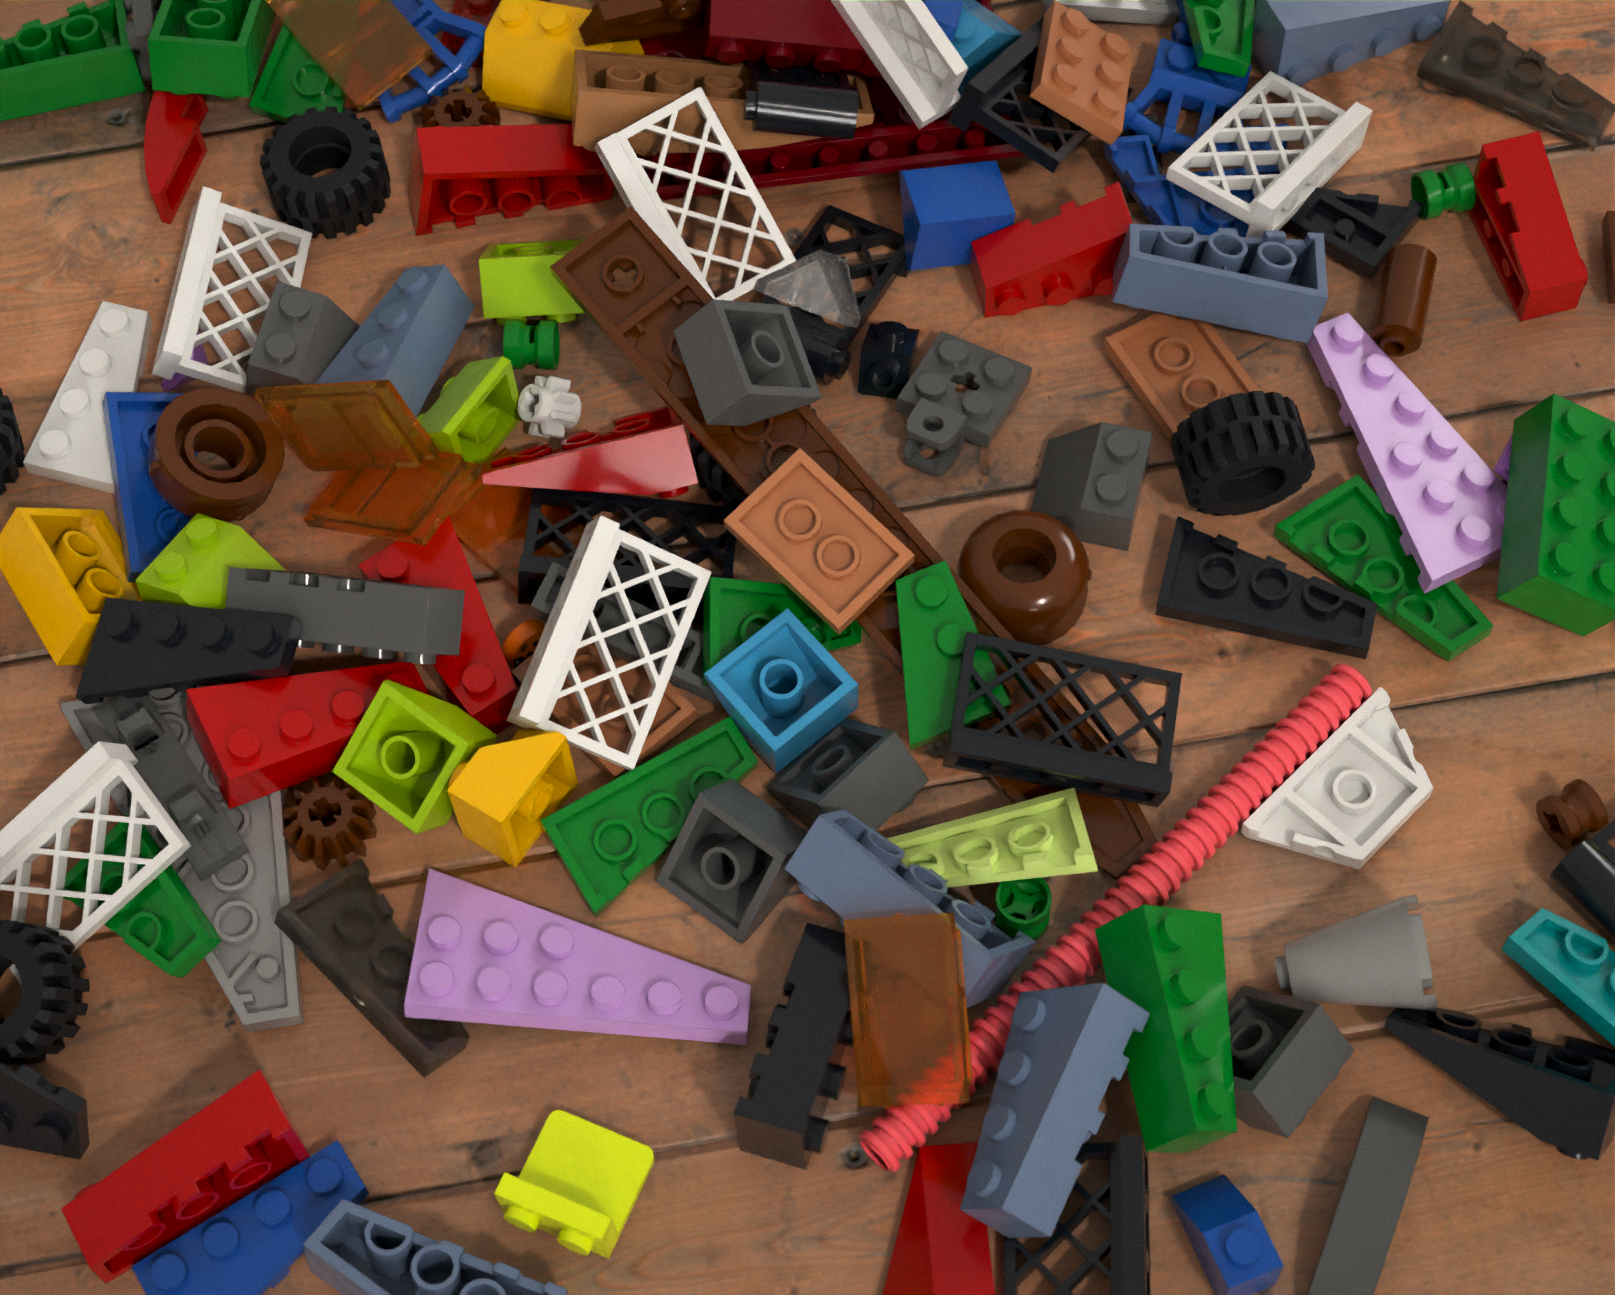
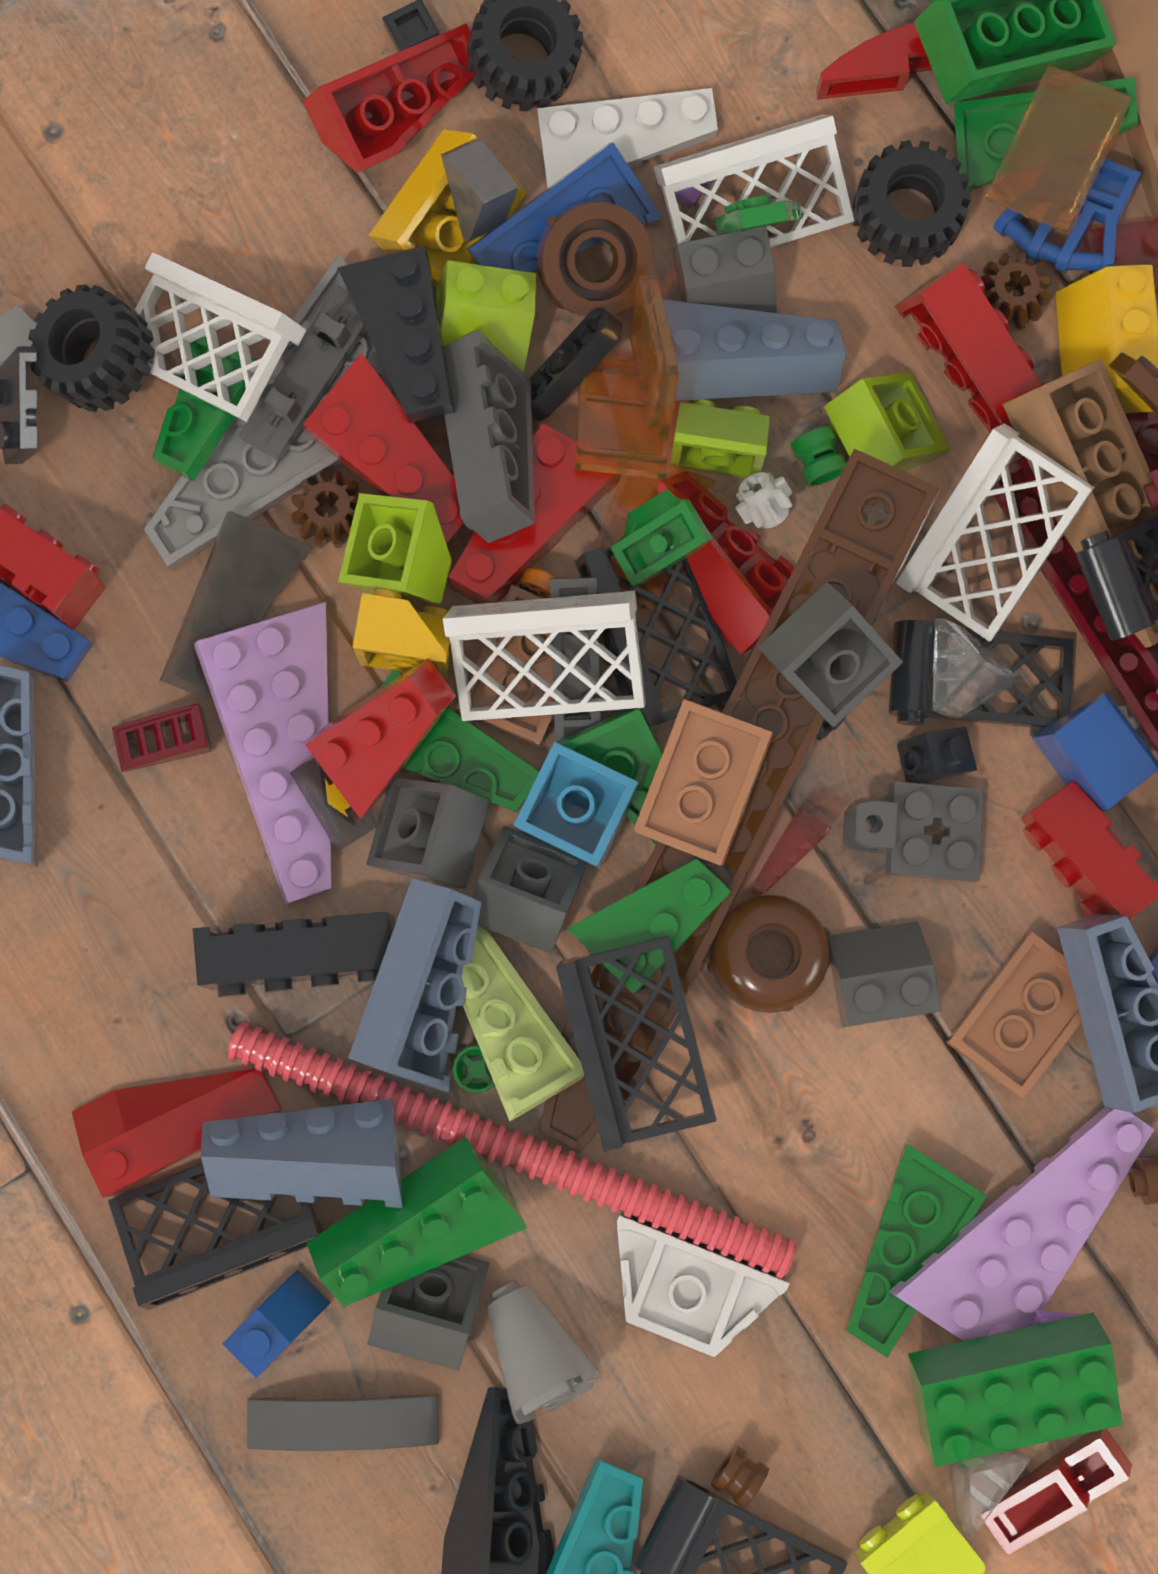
camera: 60 degrees right, 20 degrees up
neon yellow bracket [494,1110,655,1259] -> none
clear orange piece [844,912,972,1108] -> none
black wing [1155,516,1377,659] -> none
black tyre [1171,391,1315,516] -> none
none -> dark red slope [112,703,212,772]
none -> clear smoke tile [289,757,379,851]
none -> red wedge [305,658,456,820]
none -> flat silver slope [441,138,519,242]
none -> black beam [529,308,623,421]
none -> green slope [610,489,713,587]
none -> green wing [714,194,803,235]
none -> clear red slope [750,810,831,897]

